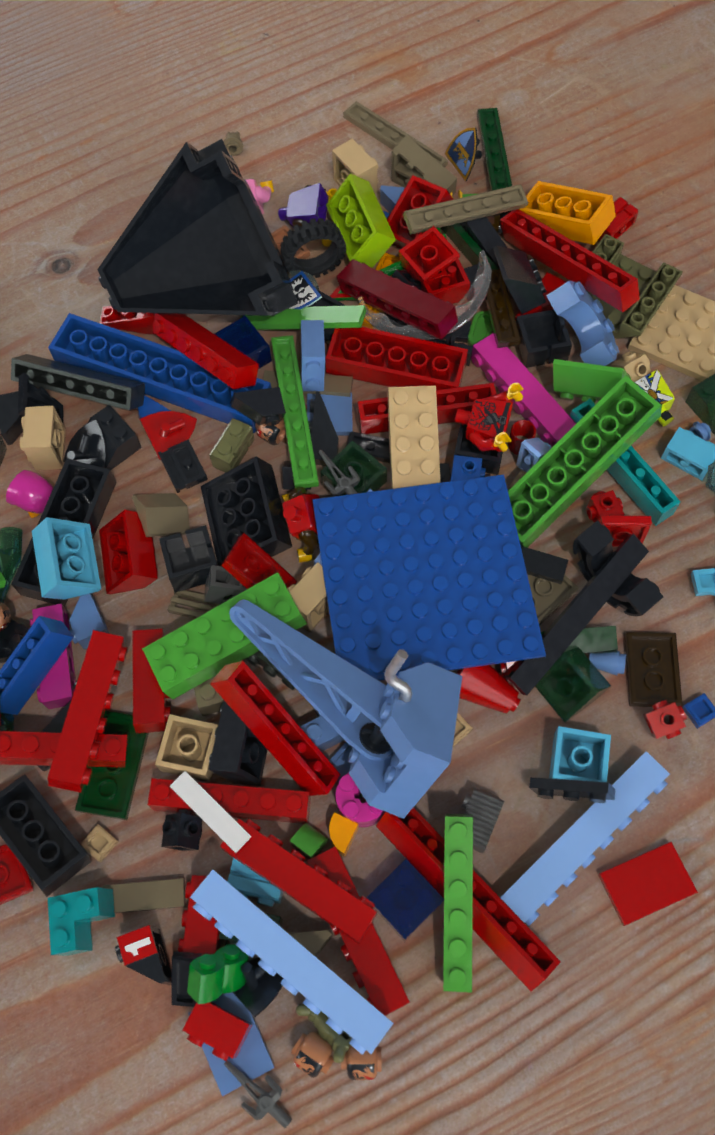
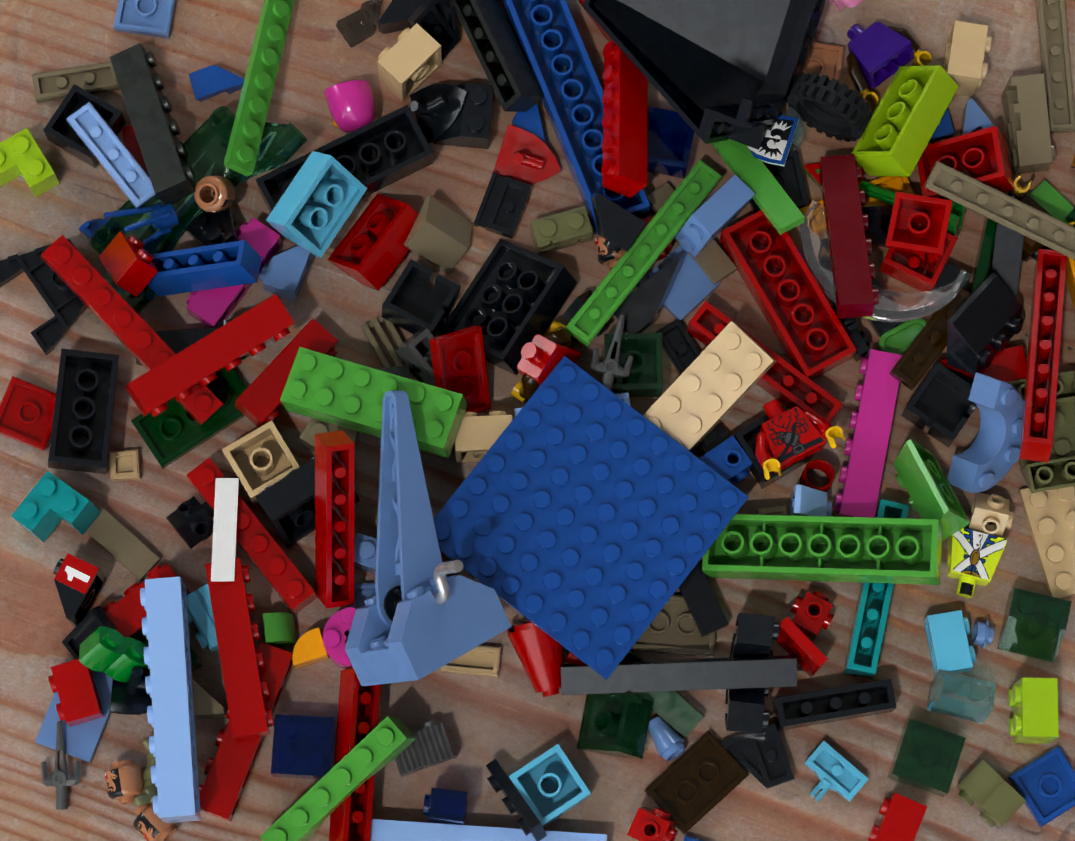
camera: 40 degrees right, 10 degrees up
none -> clear blue brick [423,788,468,825]
none -> black wing [721,723,795,789]
none -> black brick [772,679,897,731]

